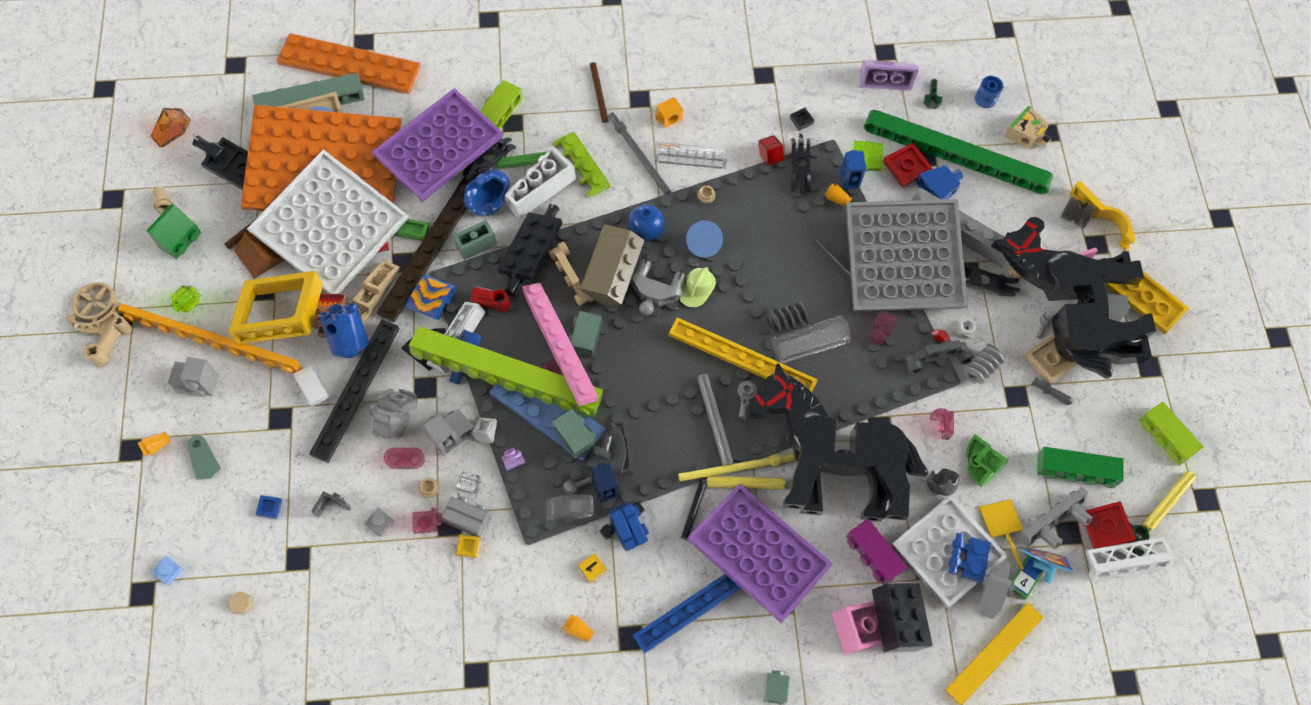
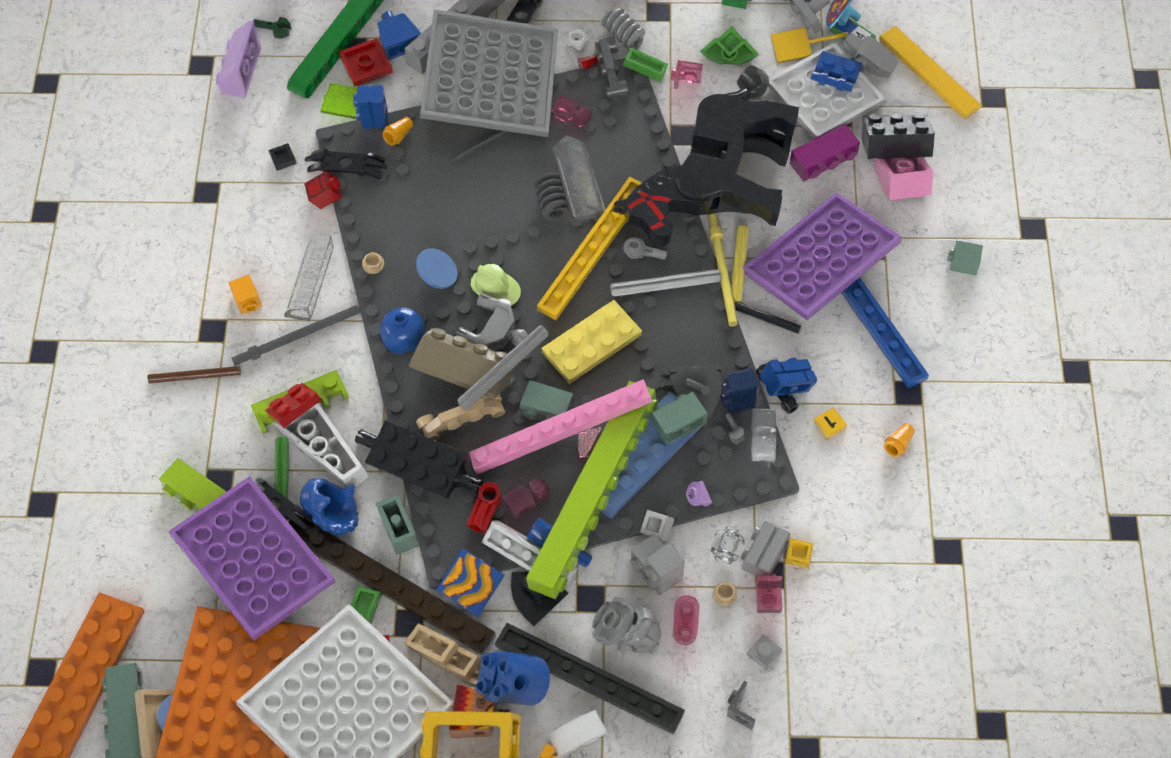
camera: 80 degrees left, 5 degrees down
none -> red plate [265,383,322,428]
none -> light grey axle [457,325,549,410]
none -> clear pink plate [502,478,550,518]
none -> light yellow plate [542,300,642,384]
none -> bright green tile [623,47,668,82]

